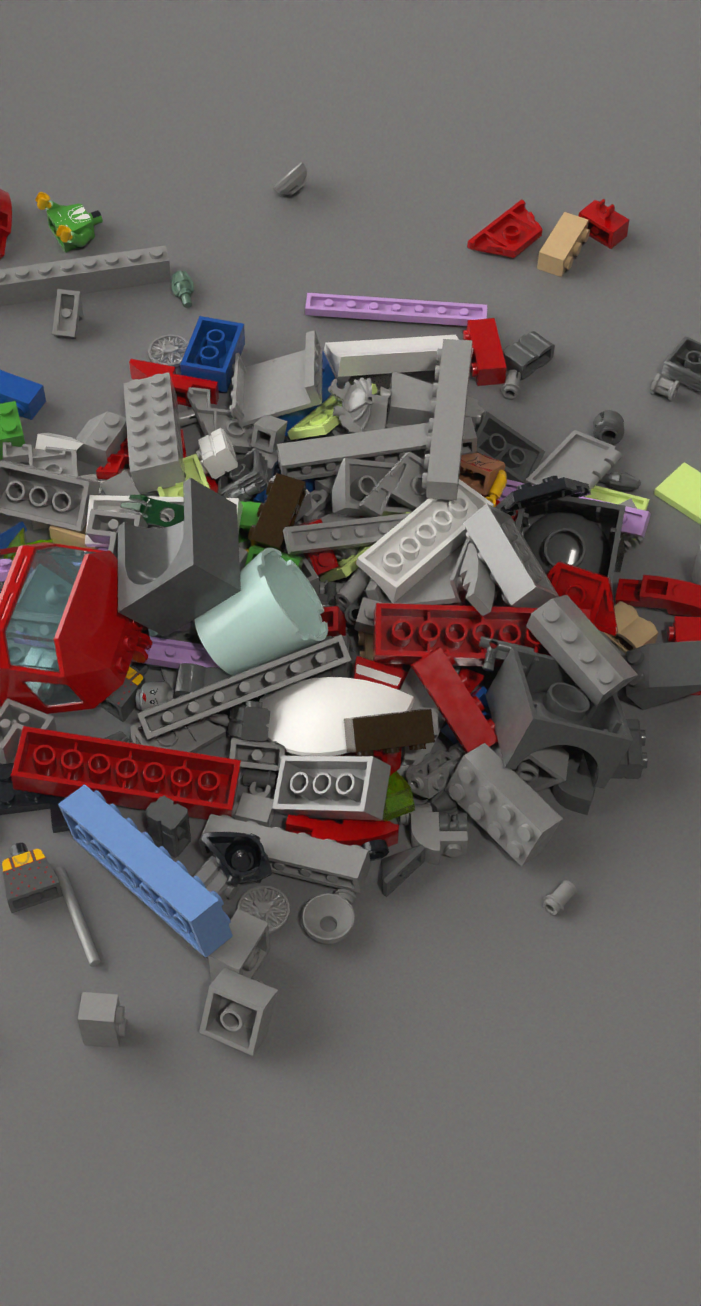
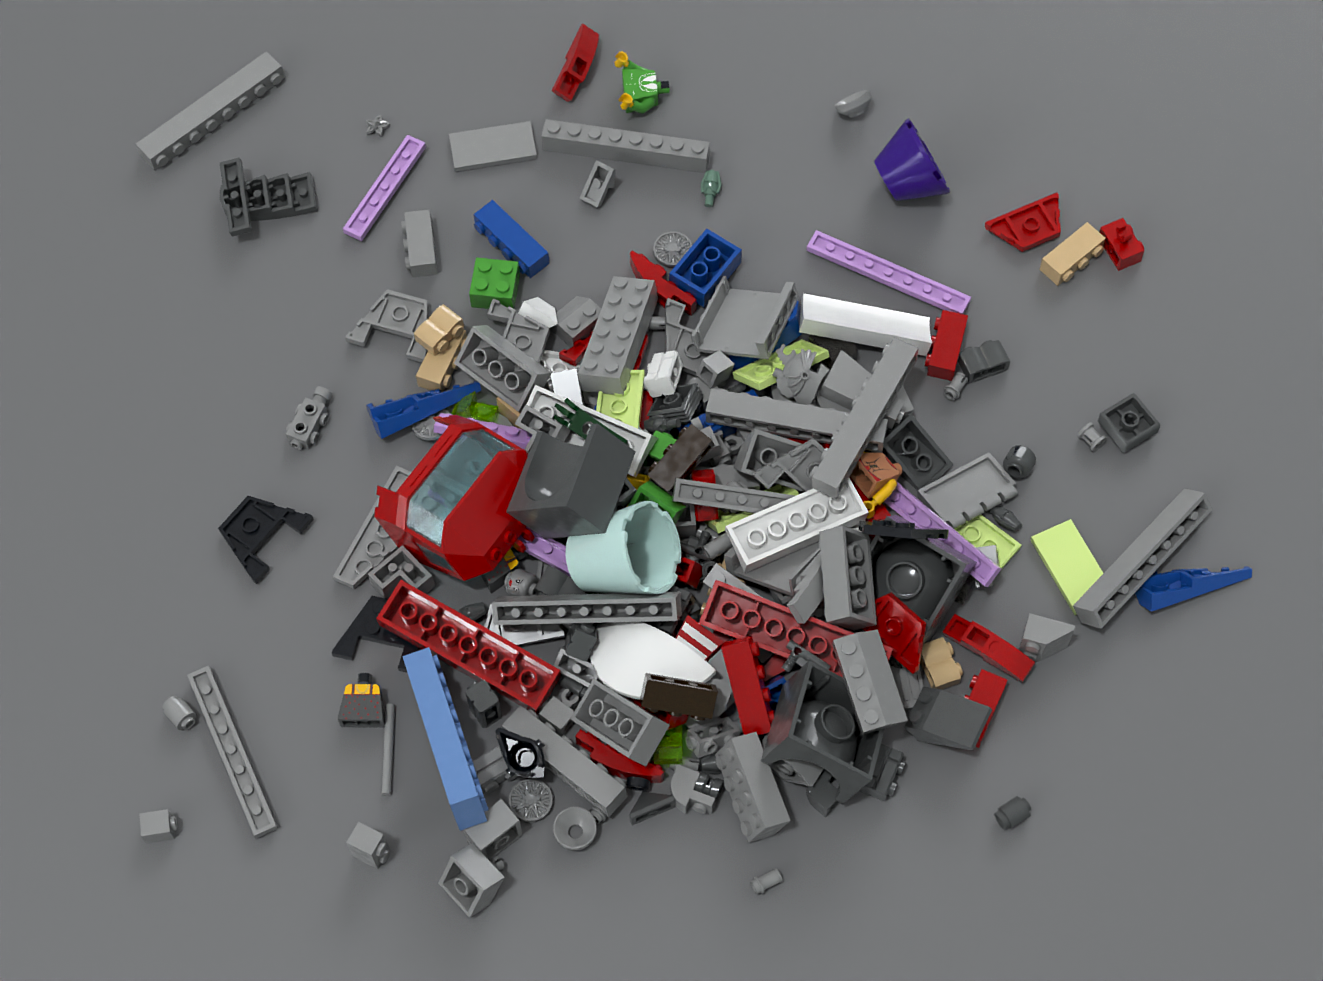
camera: 25 degrees right, 10 degrees up
none -> dark purple cone [874,118,951,201]

